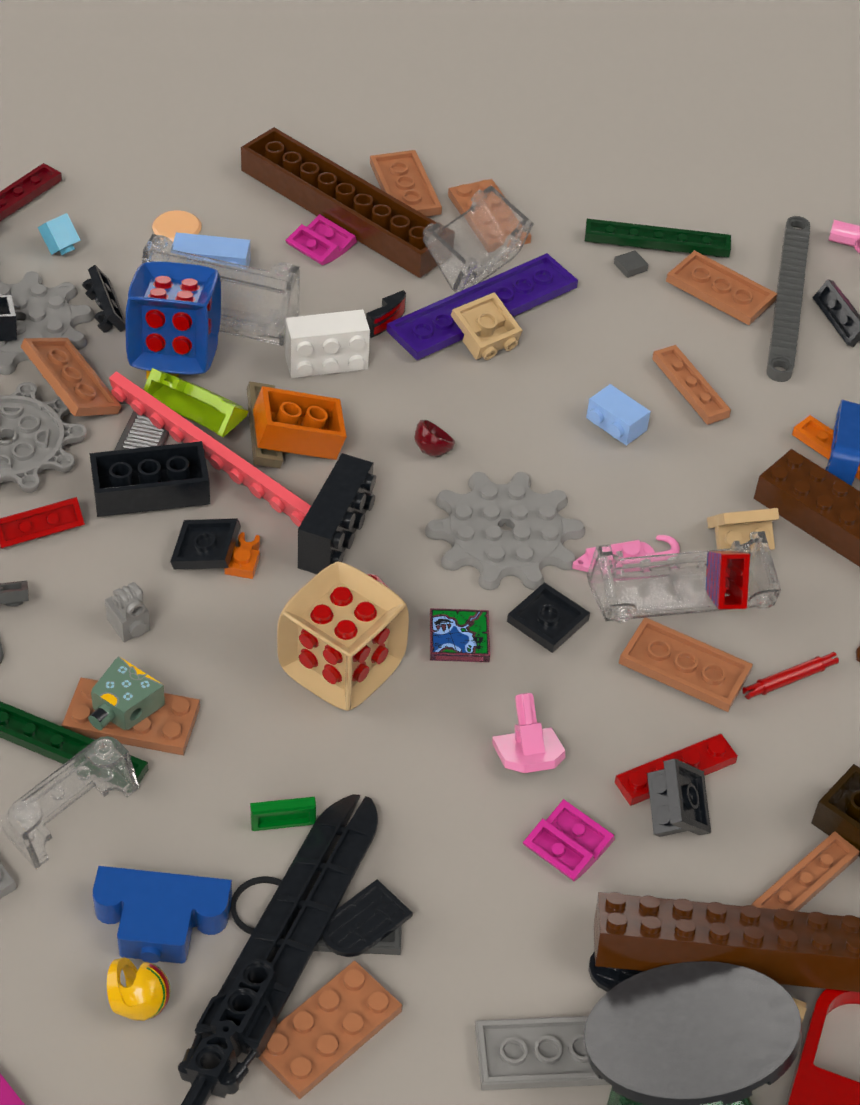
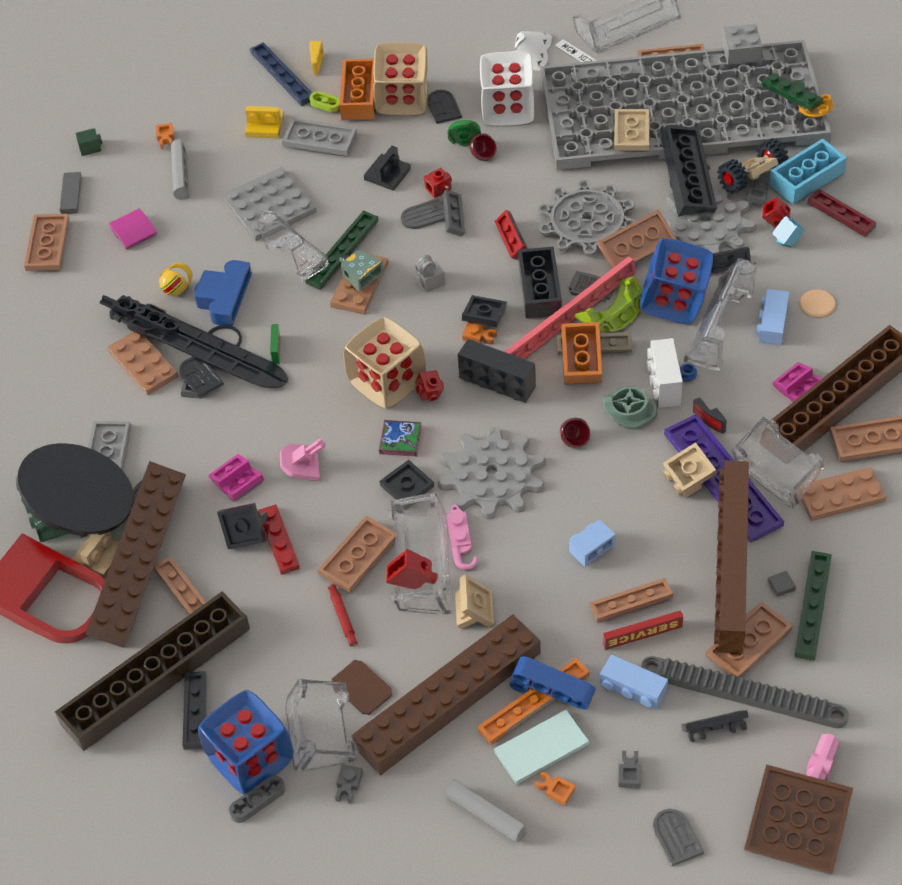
camera: 105 degrees right, 5 degrees up
none -> light blue brick [600,655,668,709]
none -> sand green piece [603,386,657,428]
none -> red tile [603,610,684,650]
none -> reddish brown brick [714,460,749,654]
none -> red brick [762,197,791,228]

